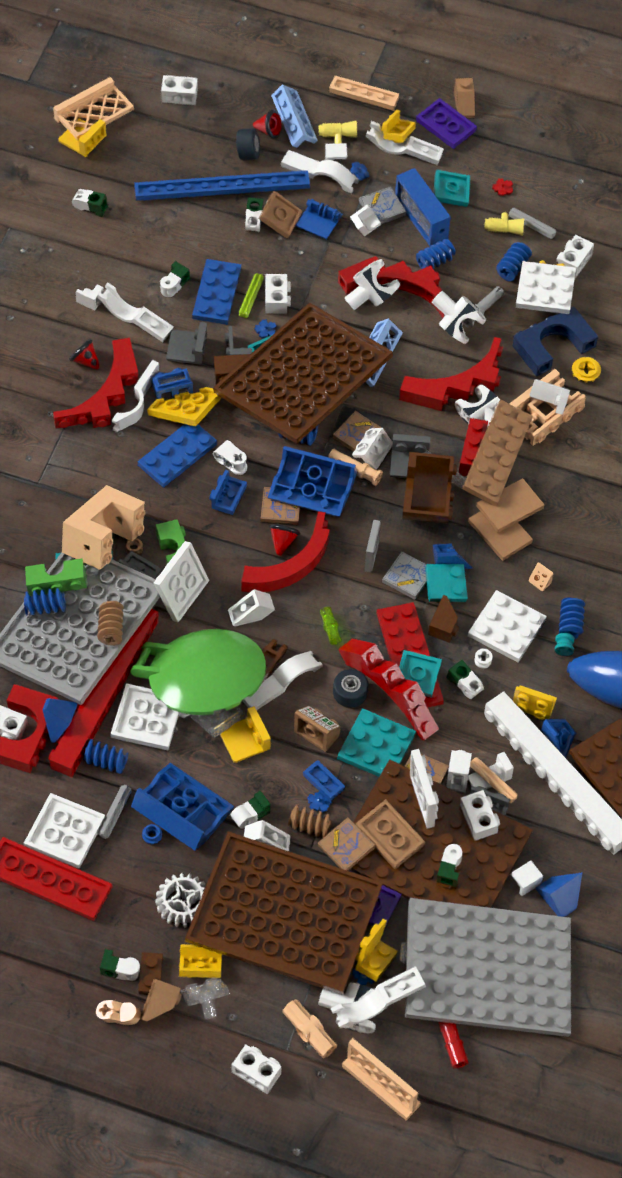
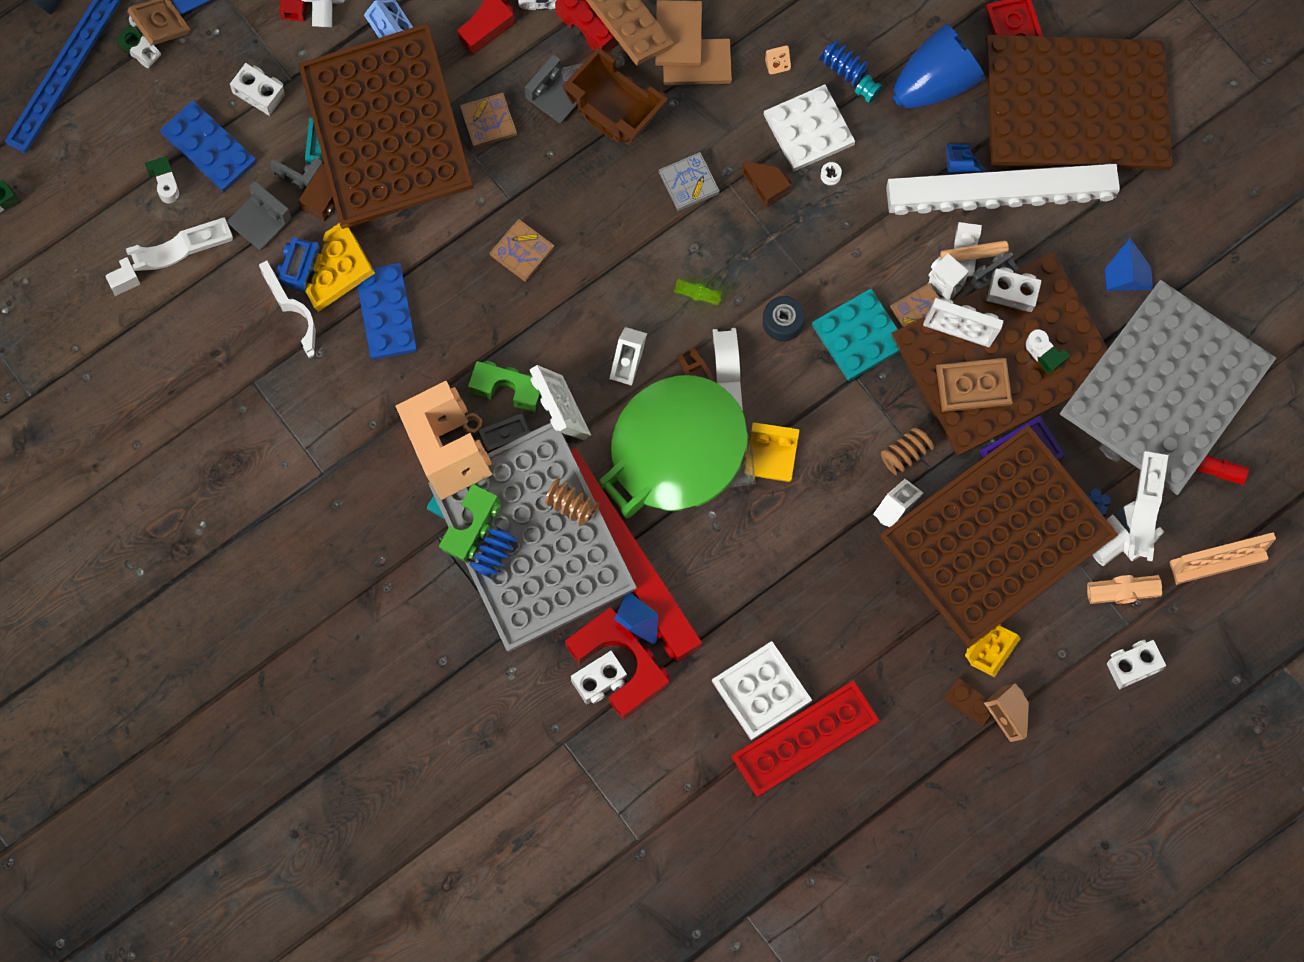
camera: 55 degrees left, 15 degrees up
red arch [53,338,139,428] -> none
hat [69,339,100,369] -> none
blue piece [84,739,129,774] -> none
light nougat piece [96,1000,141,1025] -> none
light grey axle [98,785,132,839] -> none
leg [100,949,140,981] -> none
white plate [111,684,180,750] -> none
blue piece [131,763,234,851] -> none
blue plate [142,824,162,844] -> none
white gear [156,873,205,928] -> none
clear plate [180,978,229,1019] -> none
blue bracket [209,470,247,515] -> none
white piece [213,440,247,475] -> none
leg [231,791,271,829] -> none
lime axle [239,273,264,318] -> none
red arch [241,511,330,592] -> none
blue plant [254,319,276,338] -> none
blue piece [268,446,357,518] -> none
red hat [269,524,300,556] -> none
medium nougat slope [294,706,341,752] -> none
blue plate [303,760,345,802] -> none
blue plant [307,791,332,812] -> none
medium nougat tile [318,818,375,871] -> none
light nougat pin [328,448,383,486] -> none
red arch [338,638,439,741] -> none
white bracket [352,428,393,470] -> none
yellow bracket [355,919,398,982] -> none
light grey tile [365,520,381,573] -> none
red plate [376,602,444,708] -> none
teal plate [399,650,442,698] -> none
teal plate [425,564,468,602] -> none
blue slope [433,543,474,569] -> none
leg [446,660,484,699] -> none
white panel [512,861,543,896] -> none
yellow bracket [513,685,557,719] -> none

